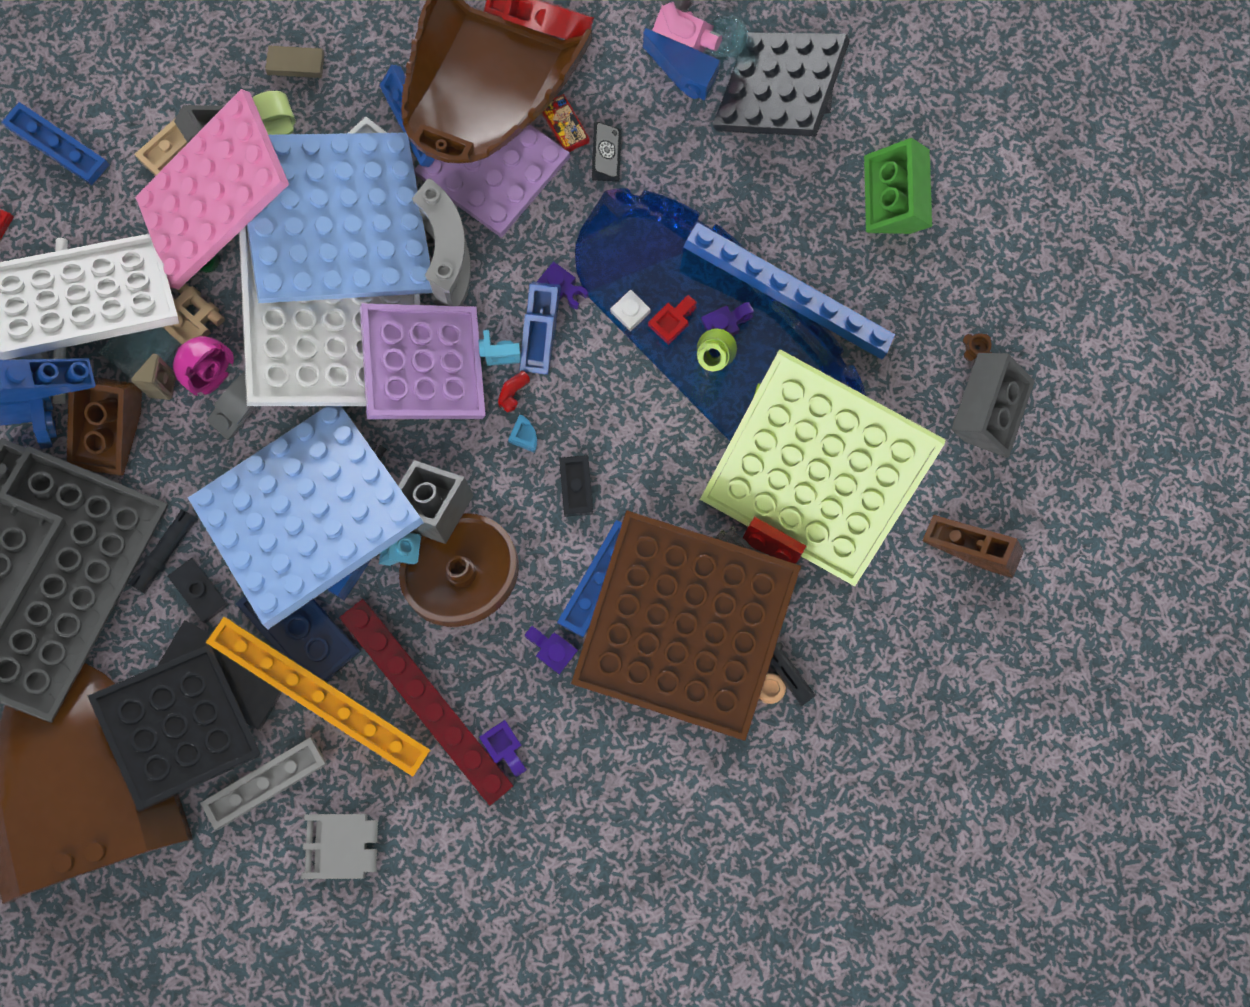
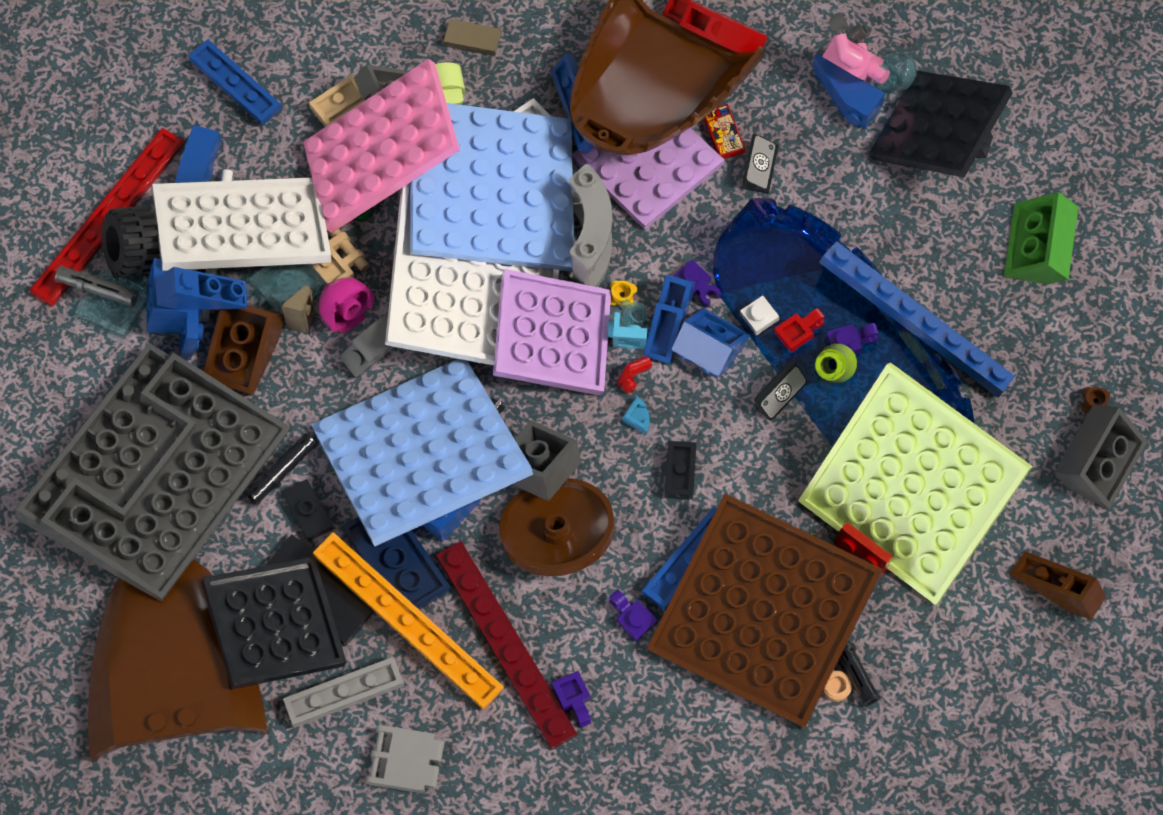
camera: 15 degrees right, 10 degrees down
medium azure bracket [379,533,421,566] -> none
none -> blue slope [175,125,222,183]
none -> yellow plate [610,281,637,309]
none -> clear light blue plate [620,300,647,328]
none -> slope [671,308,751,377]
none -> slope [754,360,807,421]

